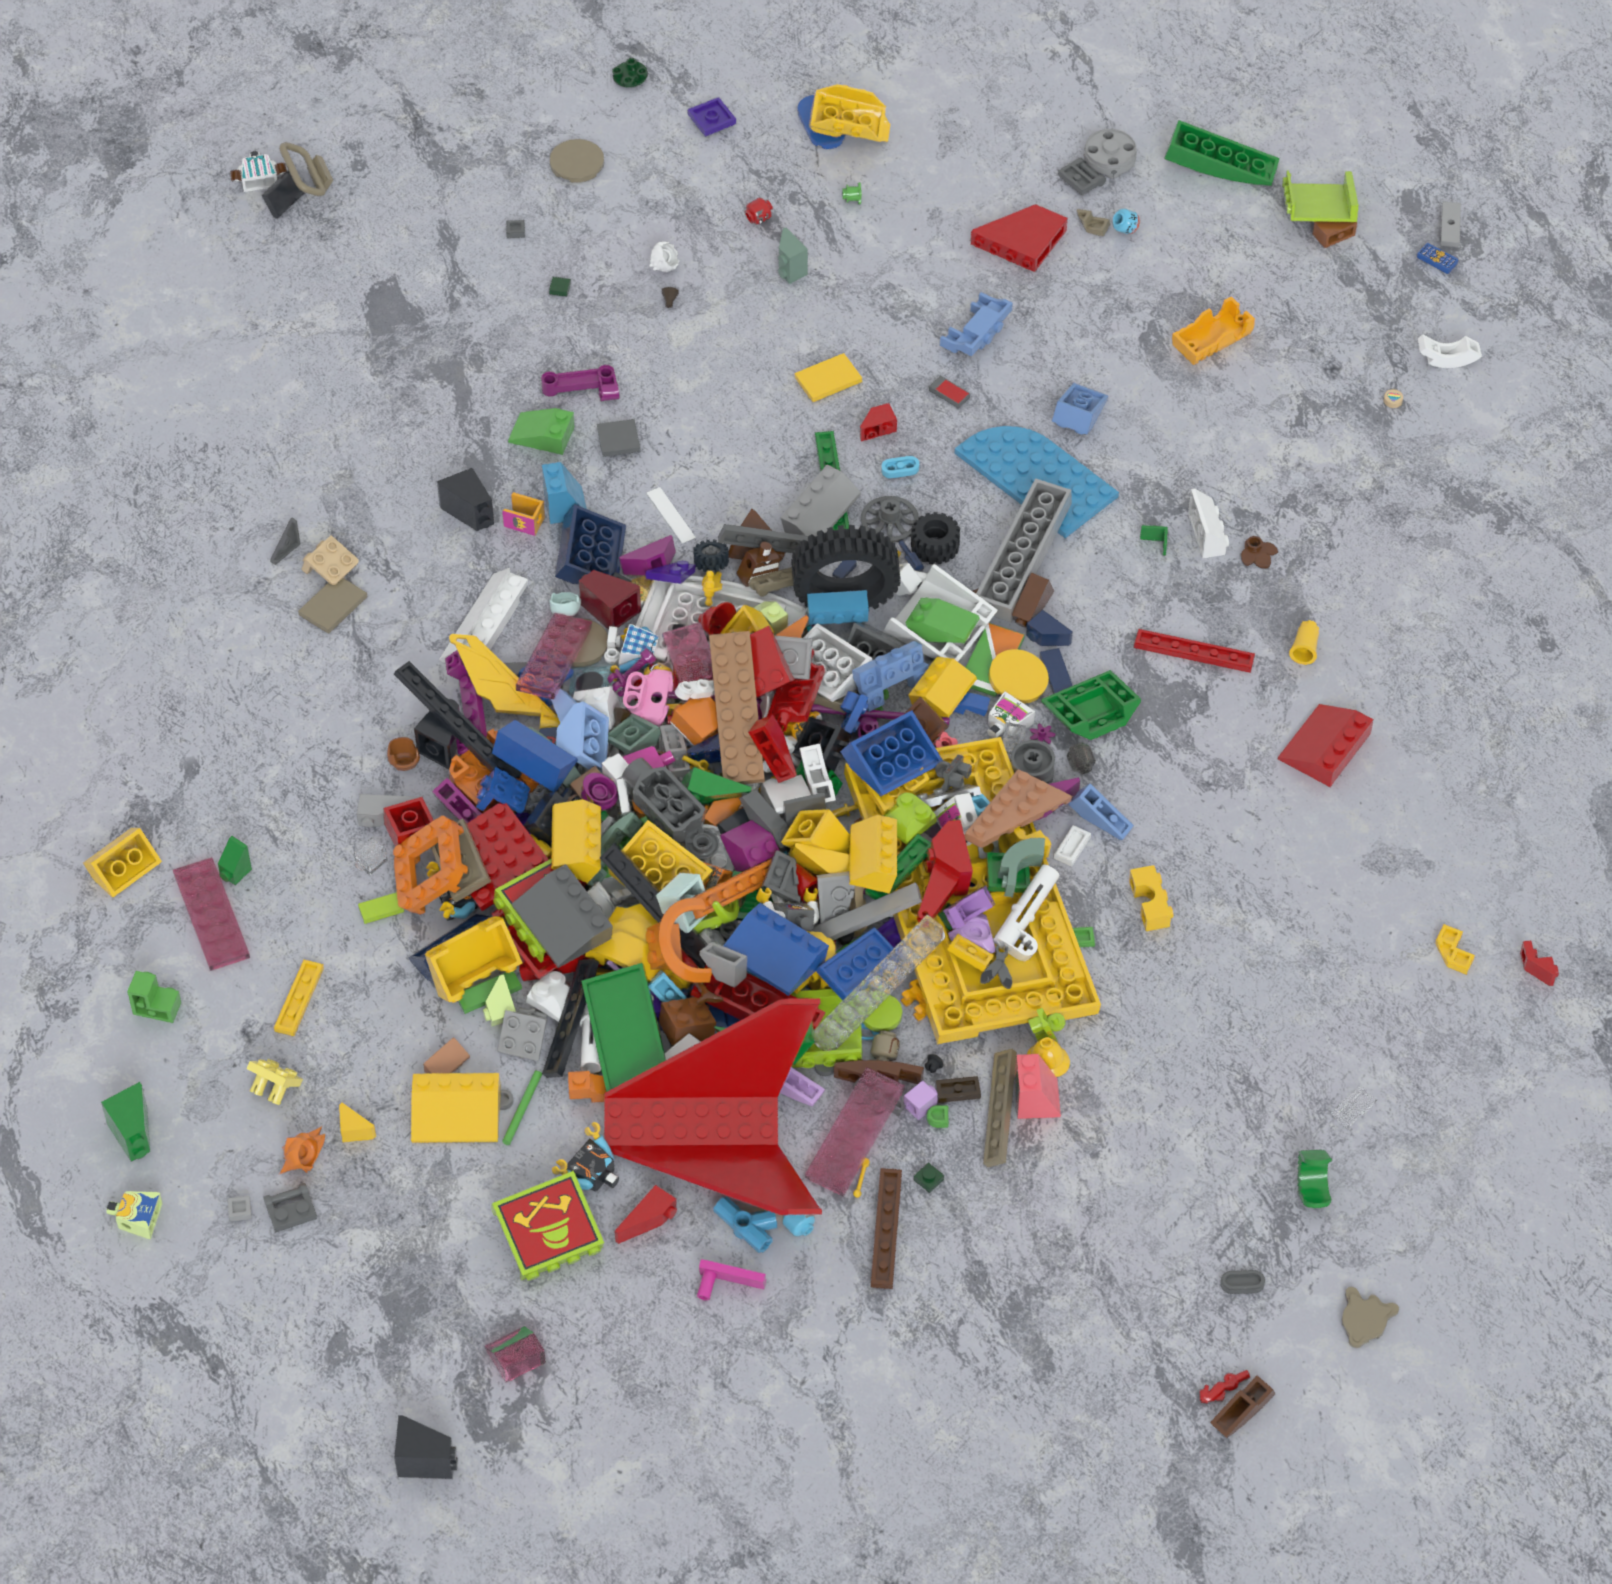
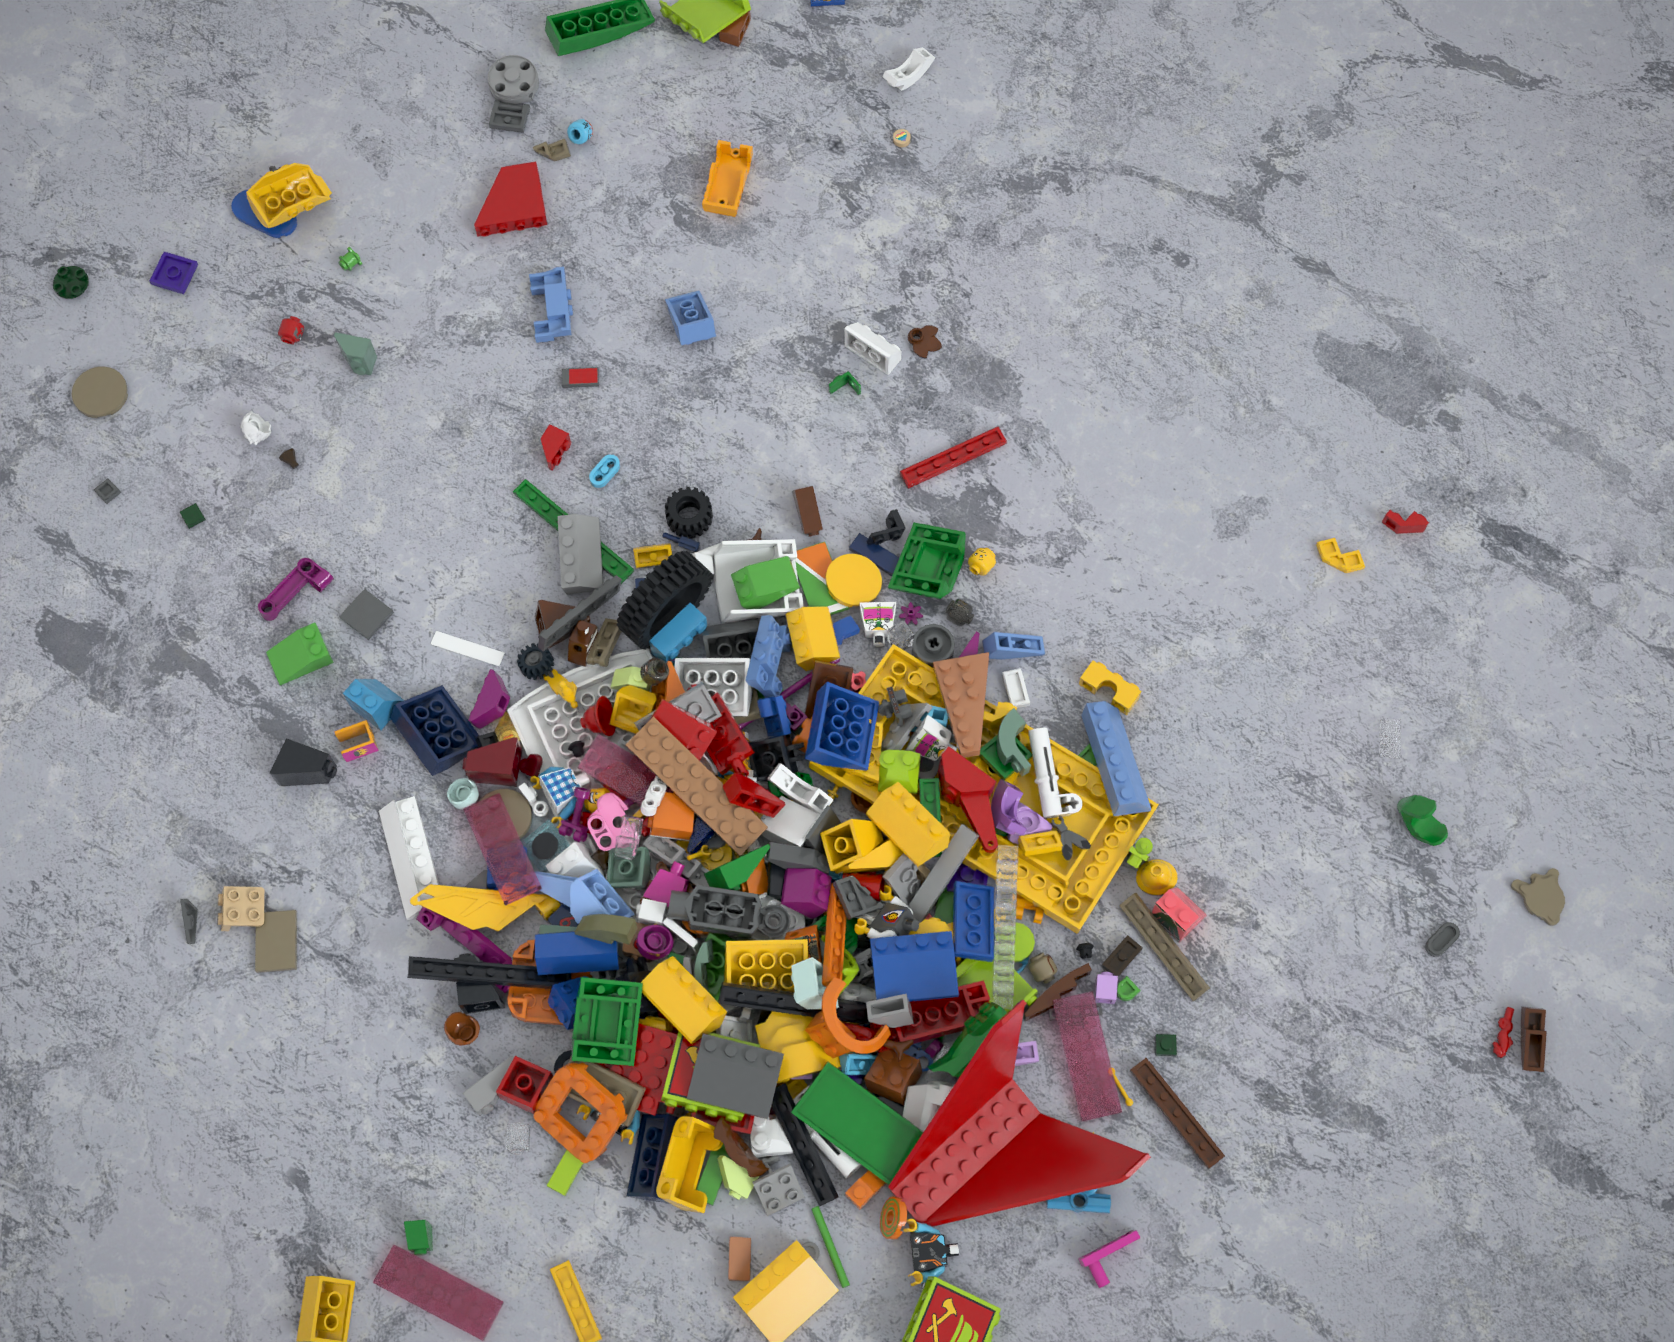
camera: 40 degrees left, 15 degrees up
magenta slope [432,778,482,823] -> none
red slope [615,1185,677,1244] -> none
dark purple wing [646,560,696,584] -> none
yellow tile [794,353,862,402] -> none
dark grey wheel [861,496,919,542] -> none
dark azure plate [954,426,1119,538] -> none
light grey brick [976,478,1072,623] -> none
dark blue slope [1026,610,1073,646] -> none
red slope [1278,704,1374,787] -> none
yellow plant [1289,620,1319,665] -> none
none -> dark red tile [519,754,543,777]
none -> green slope [572,977,643,1066]
none -> olive slope [575,914,638,945]
none -> clear slope [615,815,643,860]
none -> clear smoke head [640,658,669,686]
none -> reddish brown piece [714,1117,769,1177]
none -> black bracket [867,509,906,545]
none -> orange tile [880,1196,907,1240]
none -> yellow head [968,548,996,576]
none -> medium blue slope [1081,701,1151,816]

